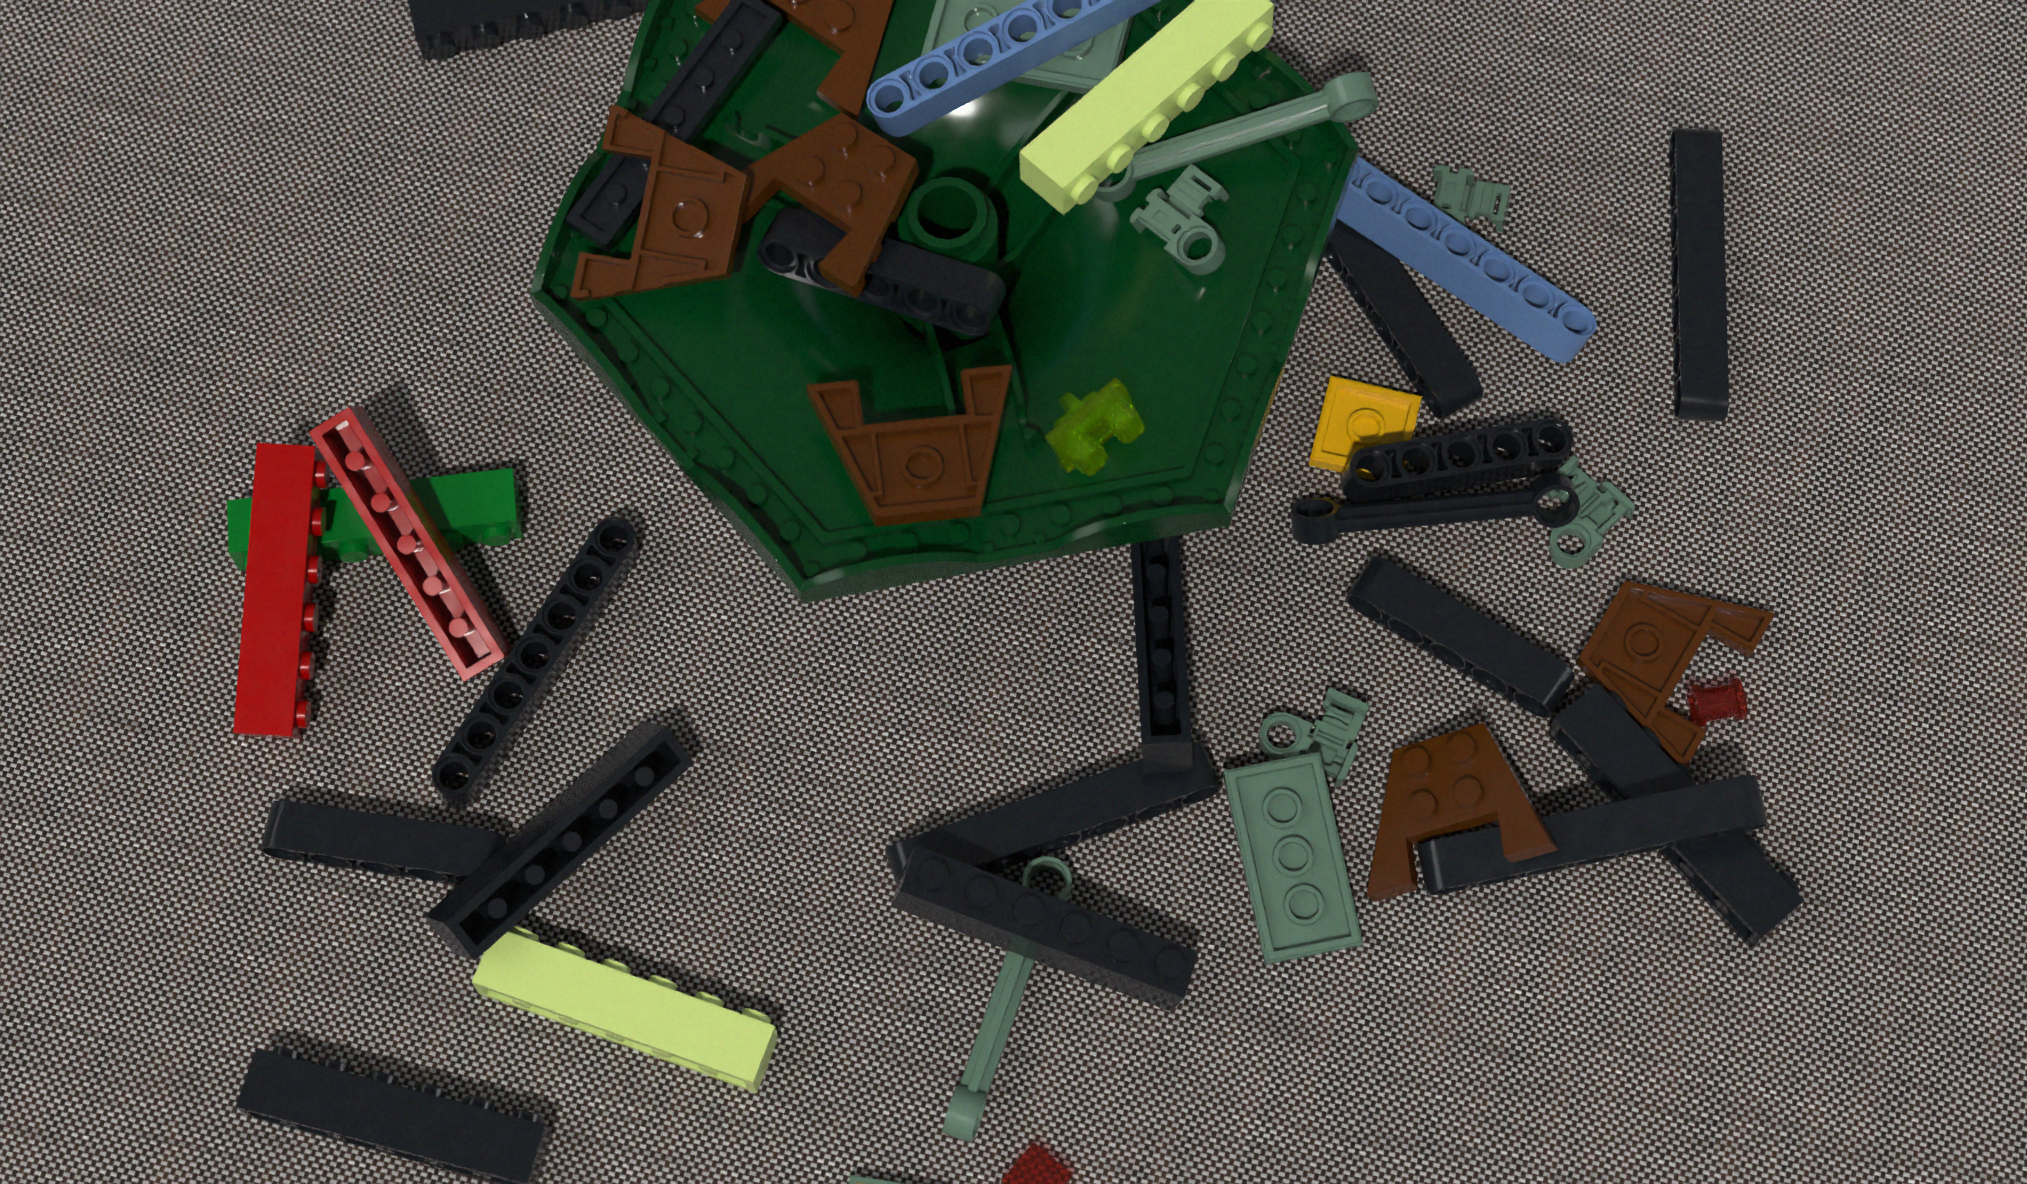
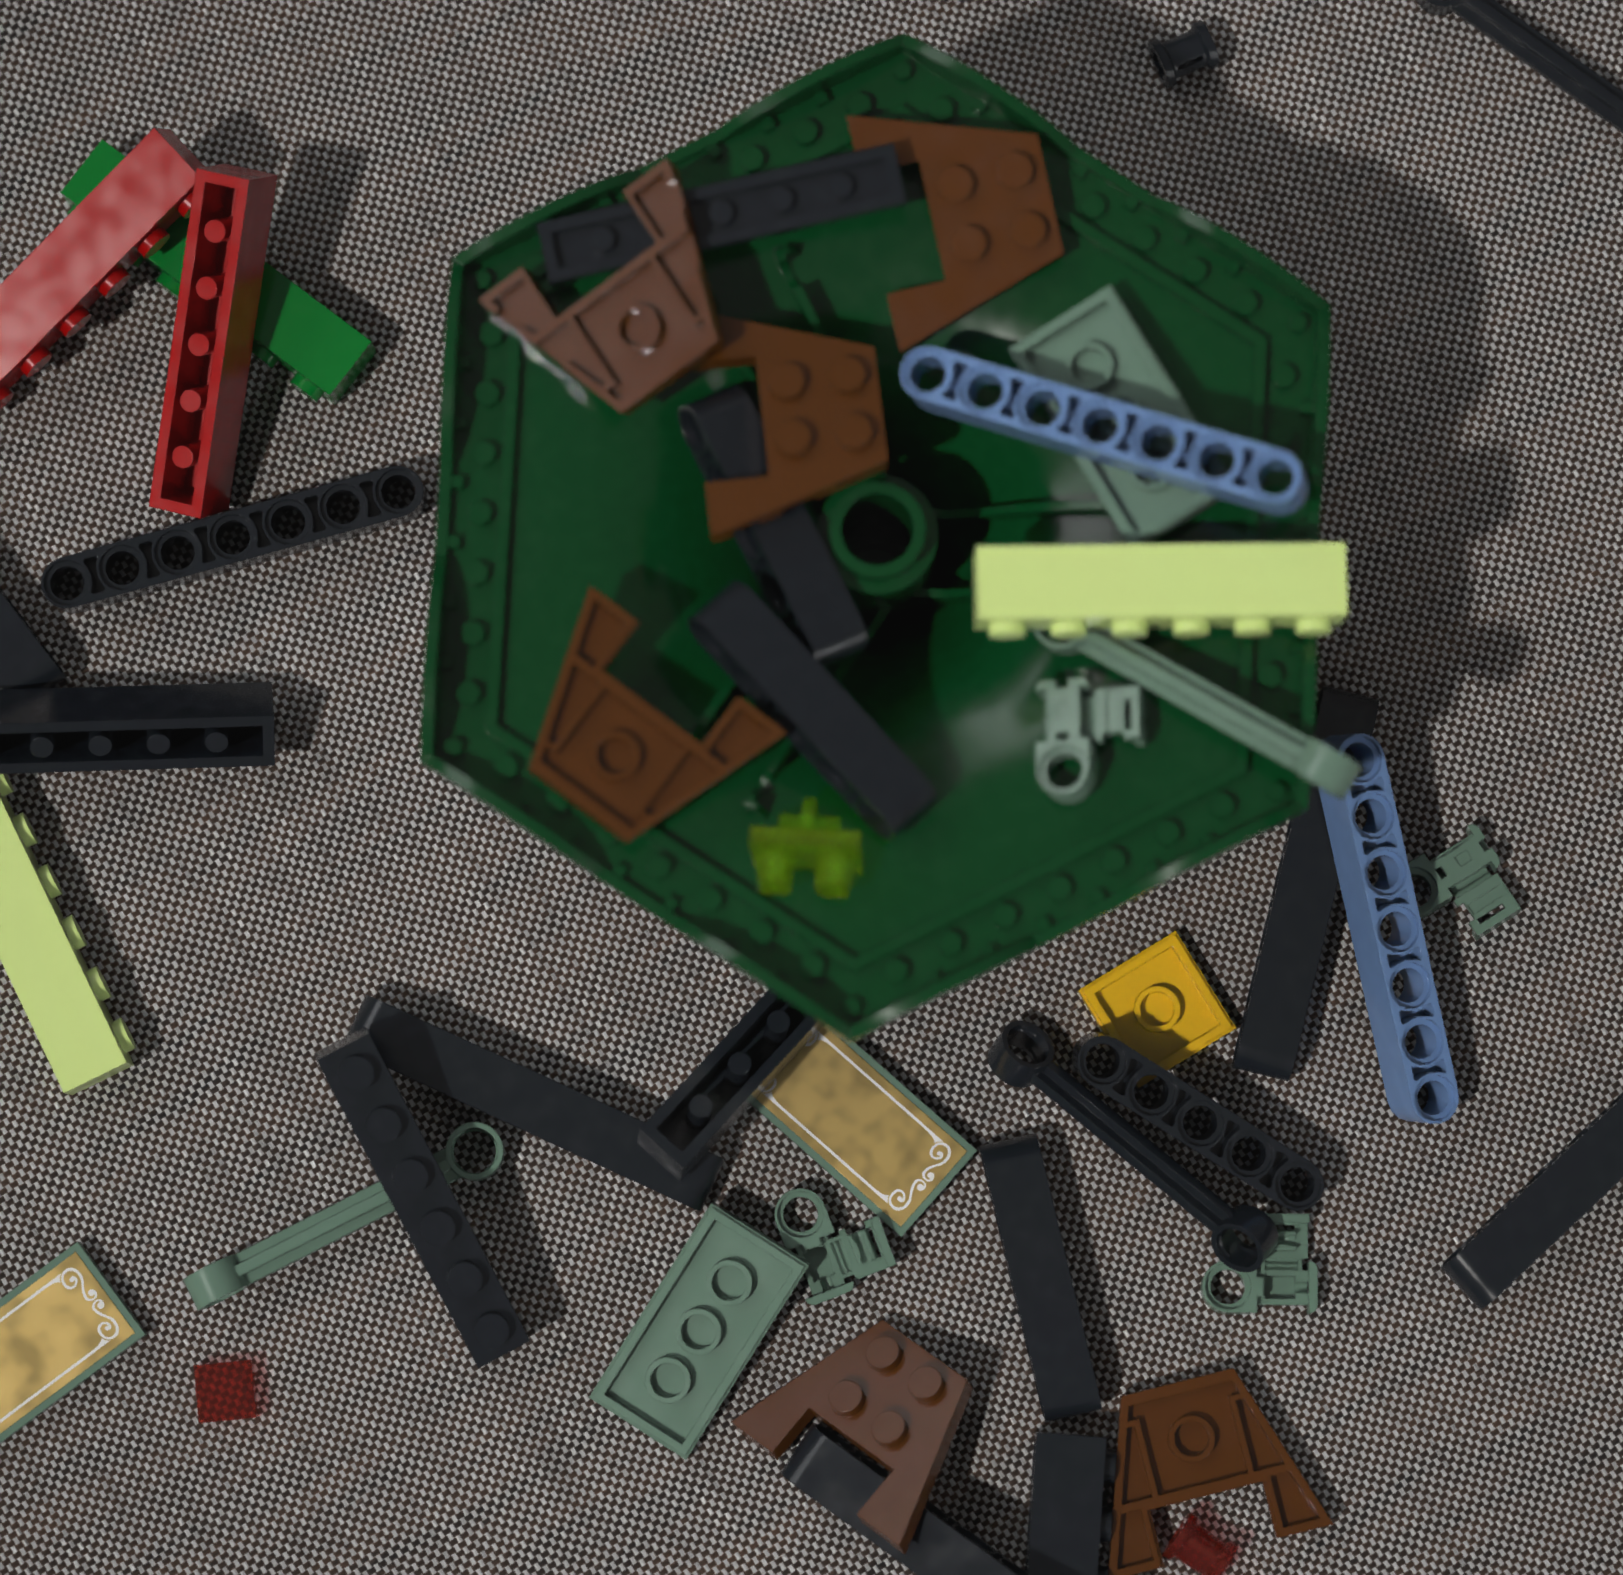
camera: 45 degrees right, 15 degrees up
none -> black beam [688,580,936,841]
none -> pearl gold tile [751,1026,977,1237]

